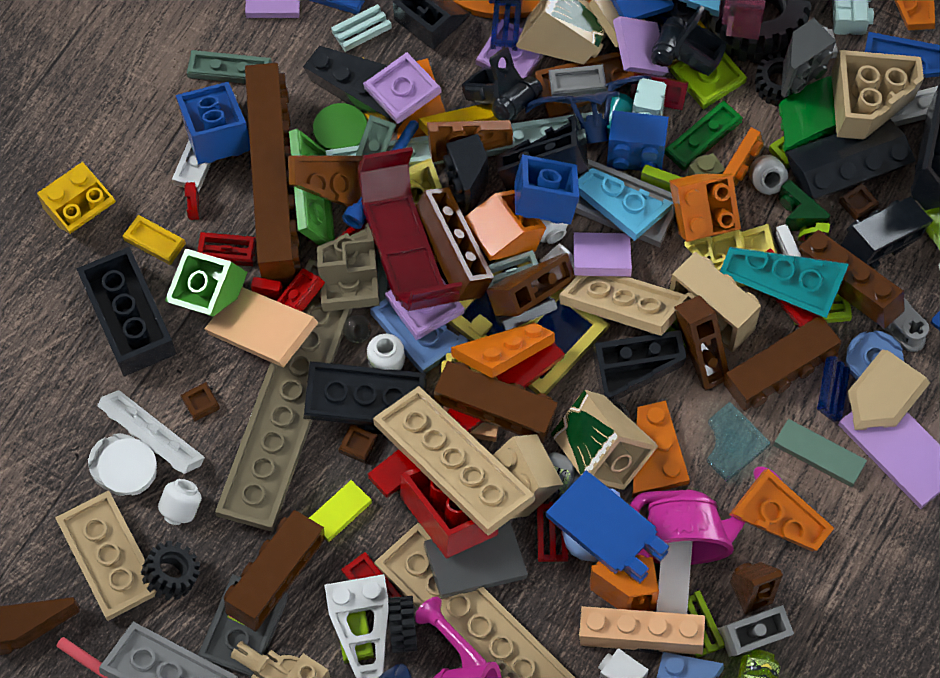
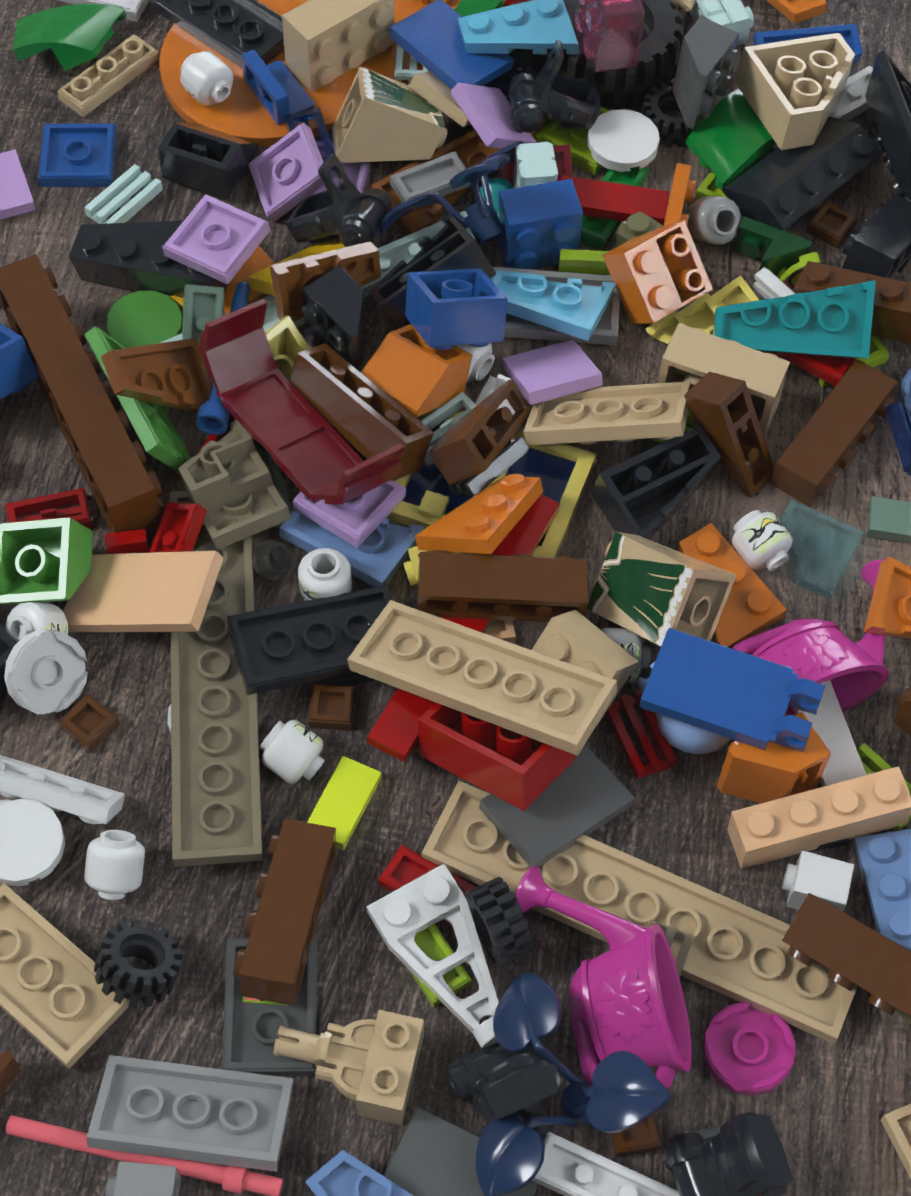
camera: 25 degrees left, 5 degrees down
none -> white tile [4,629,88,714]
none -> white head [5,602,68,642]
none -> lavender tile [248,122,324,222]
none -> white head [259,720,325,784]
none -> red tile [560,175,670,227]
none -> white tile [587,109,660,172]
none -> white head [732,510,793,571]

